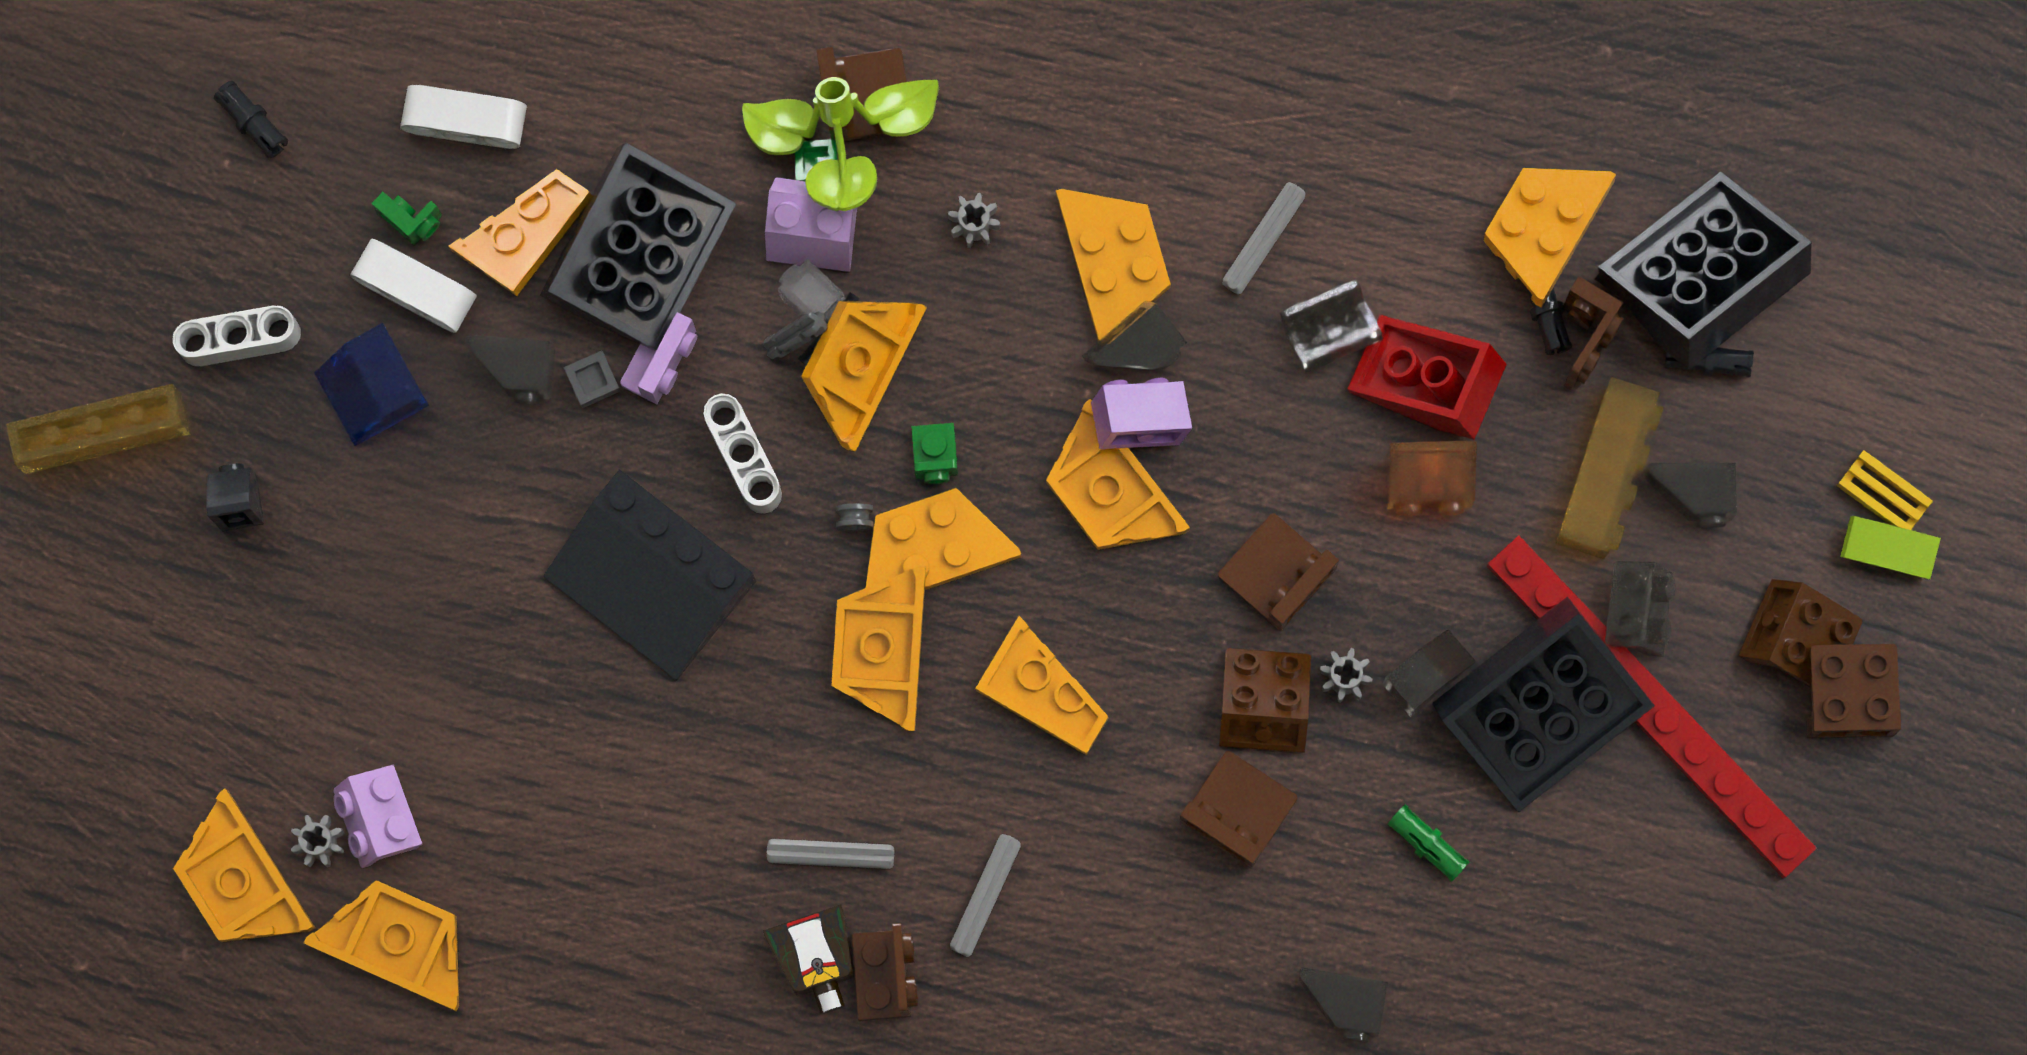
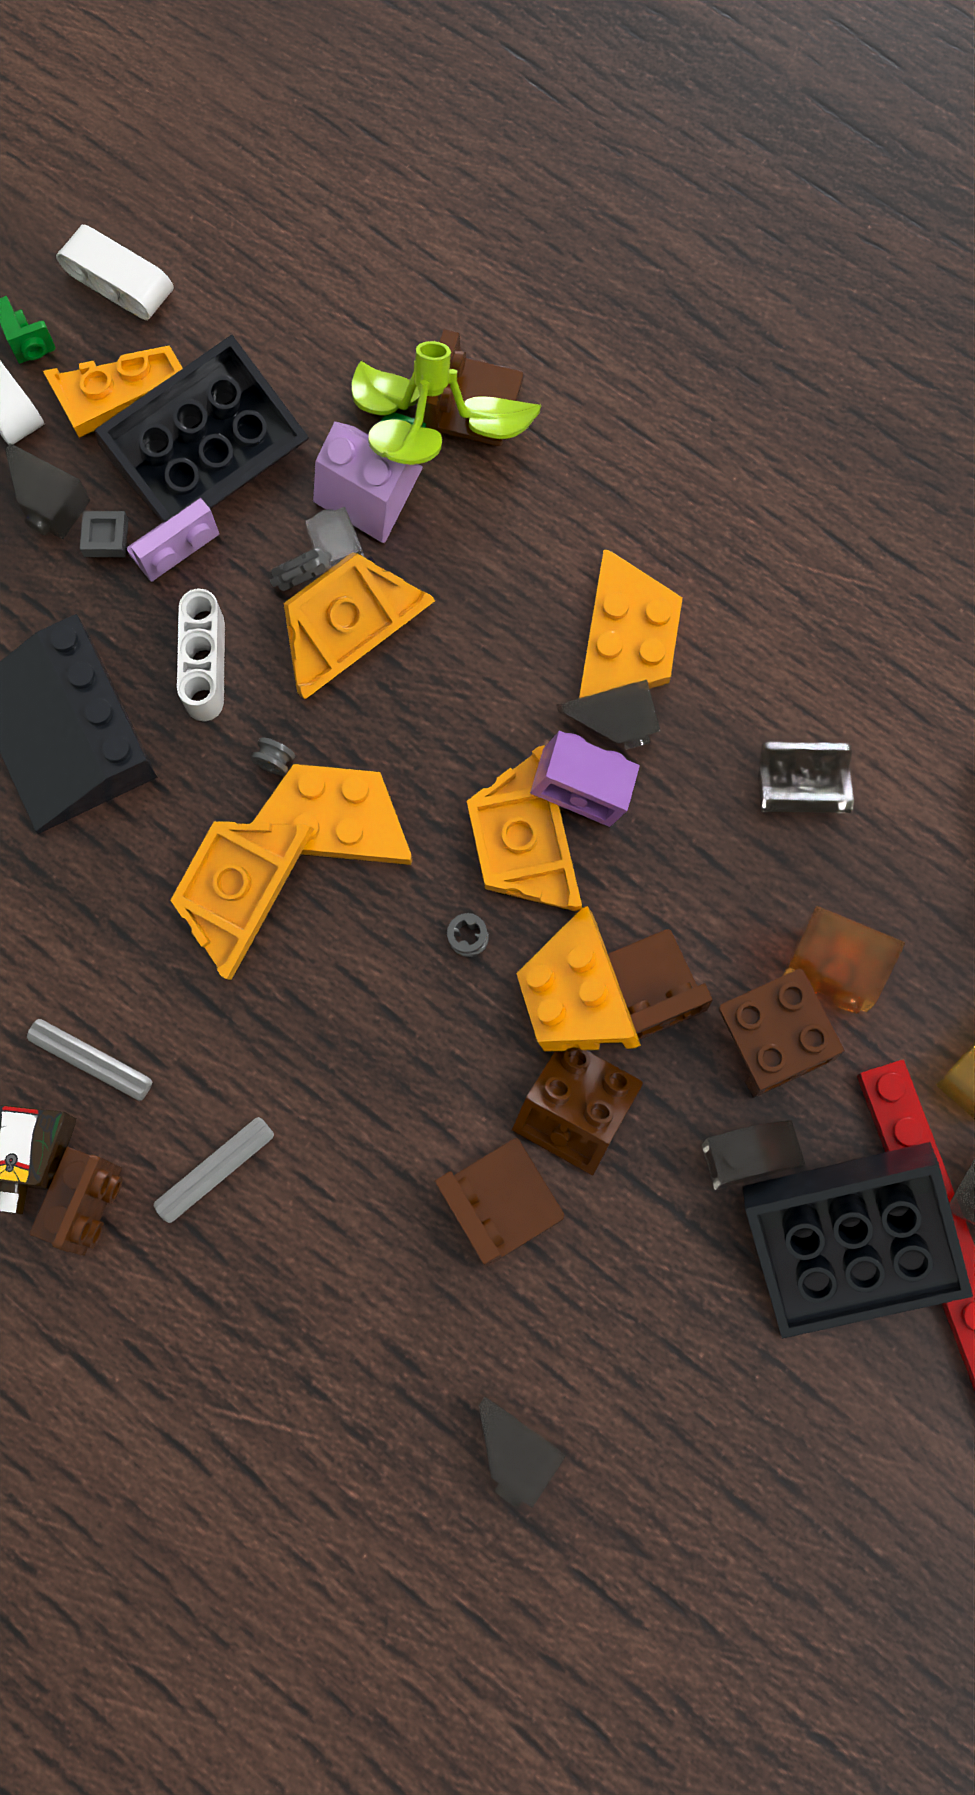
camera: 25 degrees right, 5 degrees down
green bracket [911,423,958,484] -> none
light grey gear [948,193,1000,248] -> none
light orange wing [975,616,1108,755] -> none
light grey axle [1223,182,1305,294] -> none
light grey gear [1319,648,1373,703] -> none
red slope [1347,315,1507,440] -> none
green pin [1387,804,1470,883] -> none
none -> dark grey bush [447,913,489,957]
none -> light orange wing [516,906,641,1051]
none -> reddish brown bracket [719,969,845,1098]

